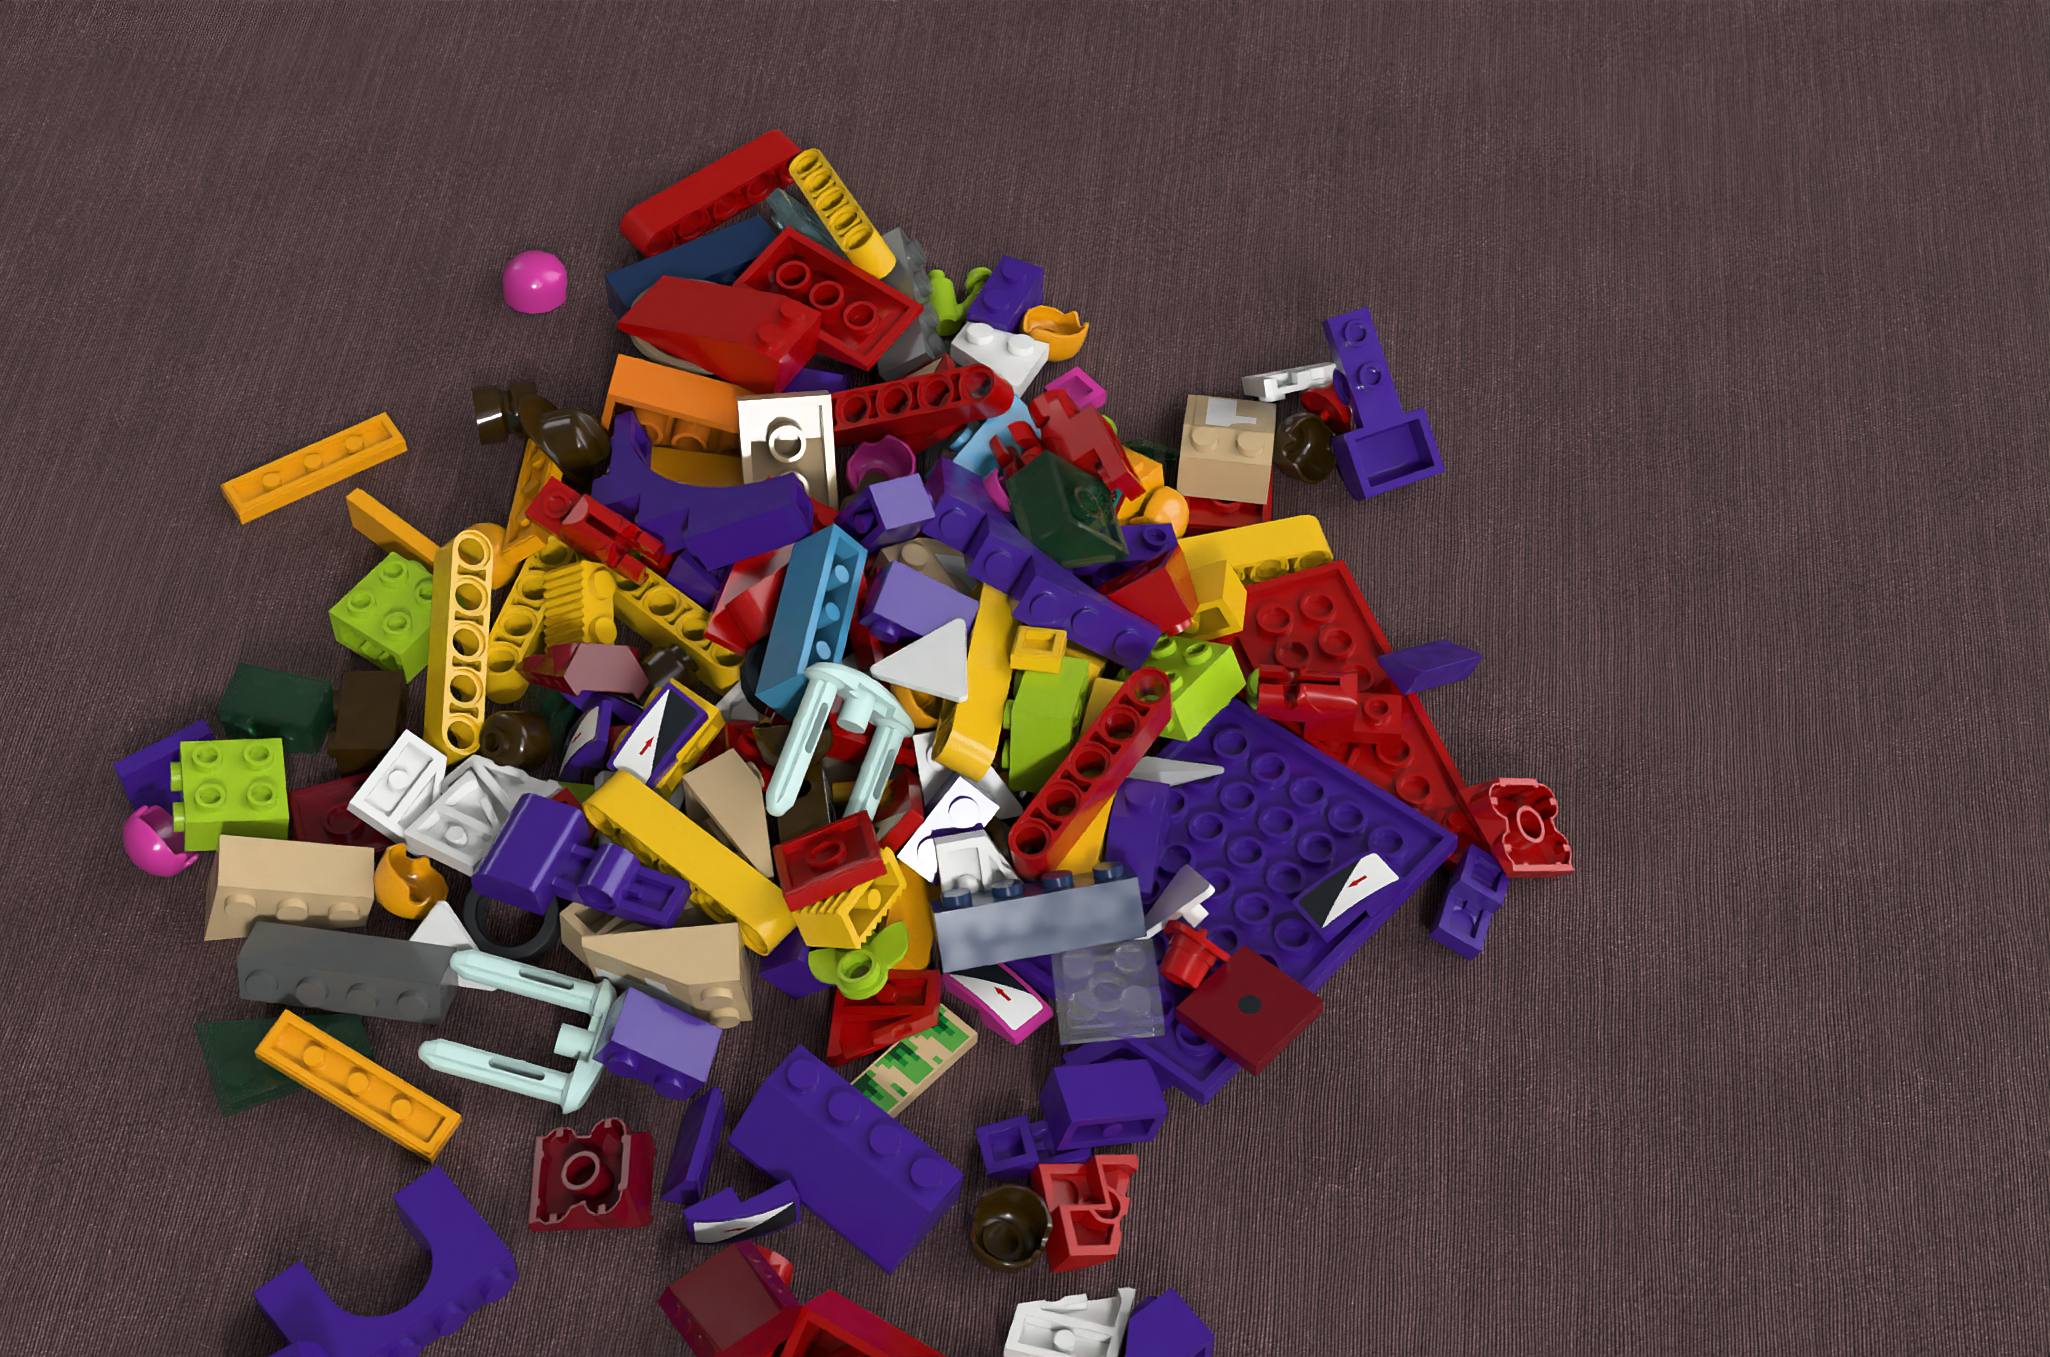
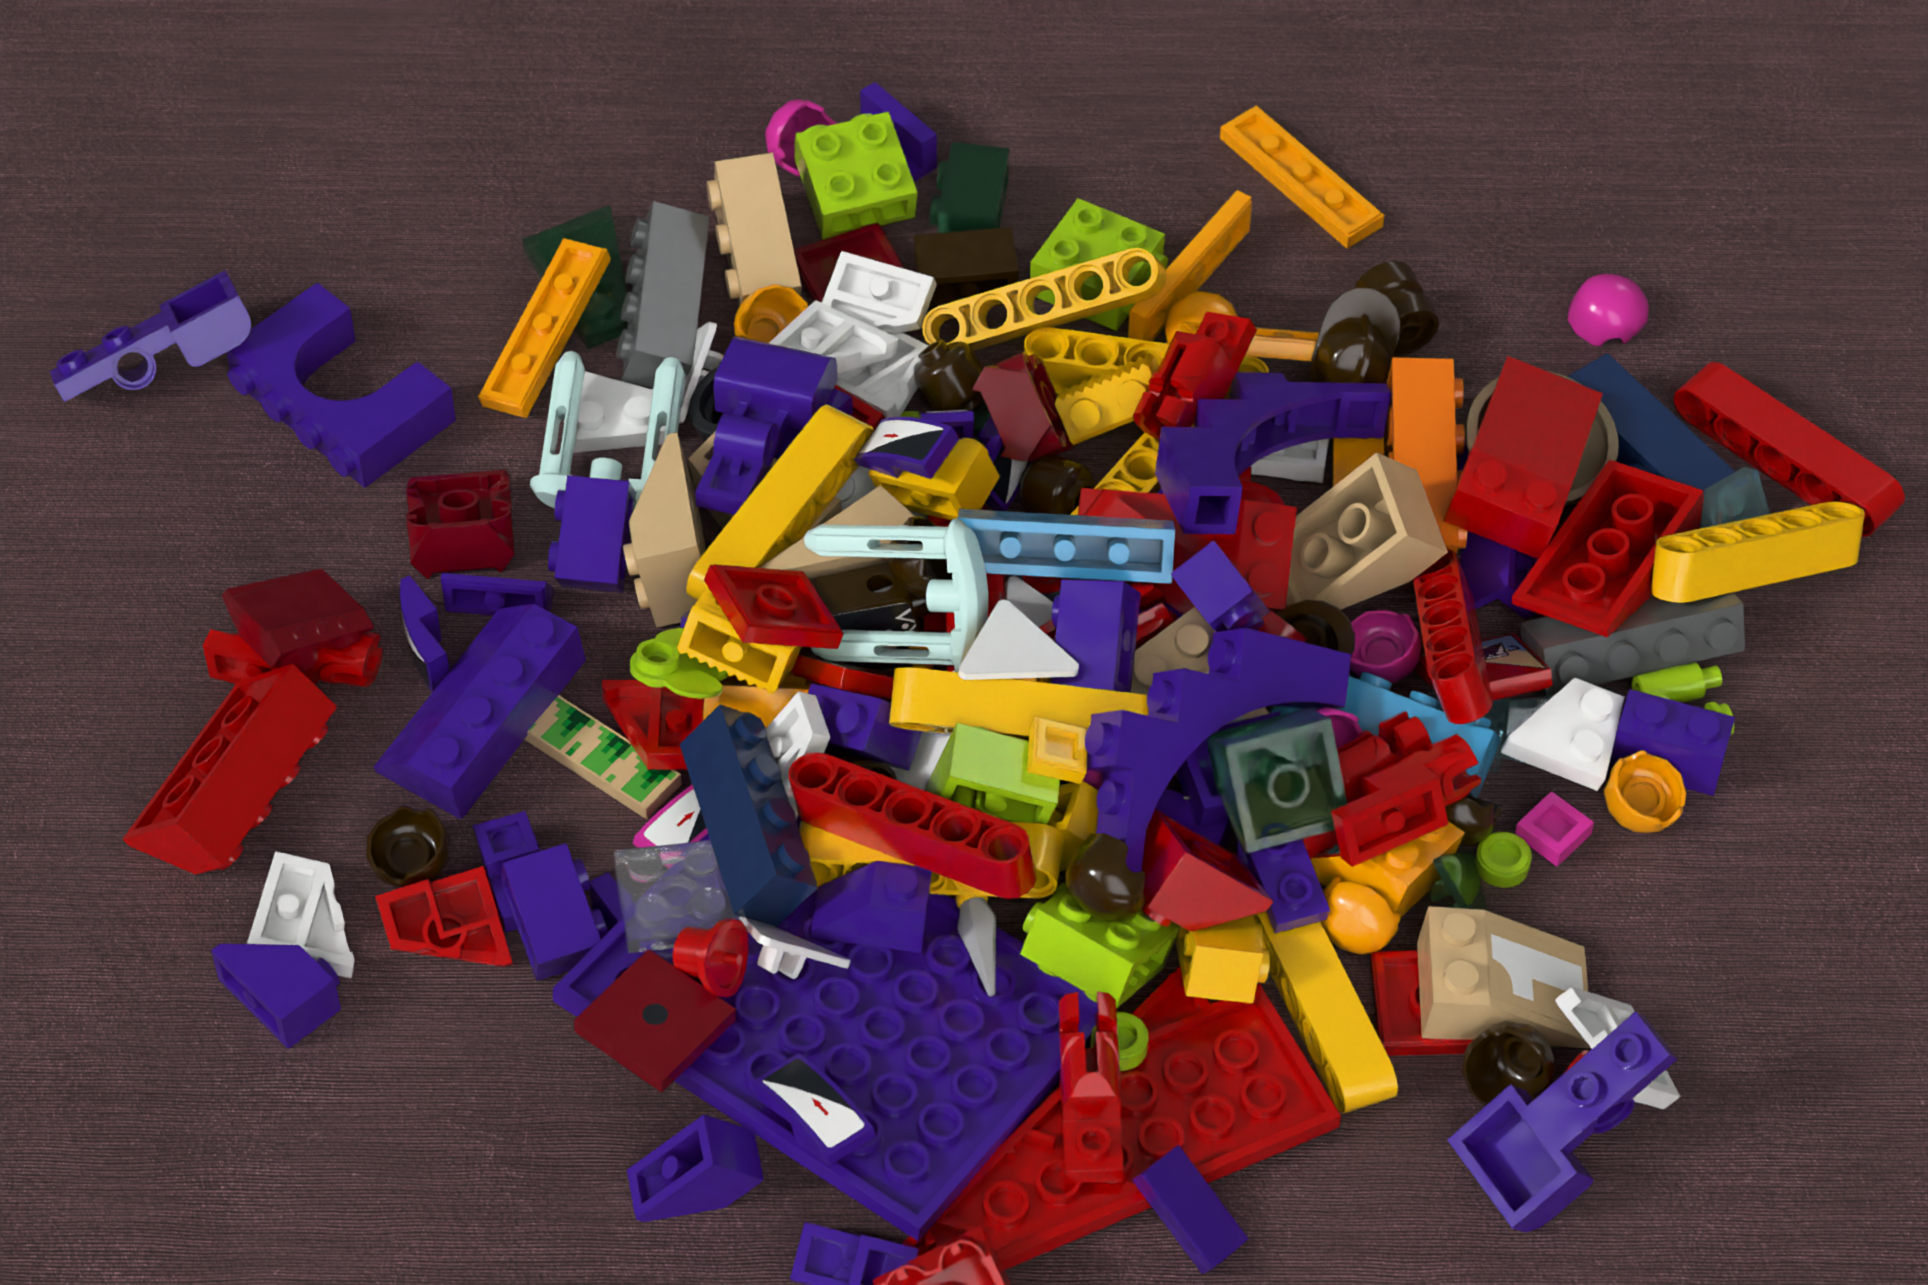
camera: 85 degrees right, 0 degrees up
none -> white wing [564,371,666,453]
none -> dark purple slope [627,1114,764,1222]
none -> dark brown hair [1066,833,1147,922]

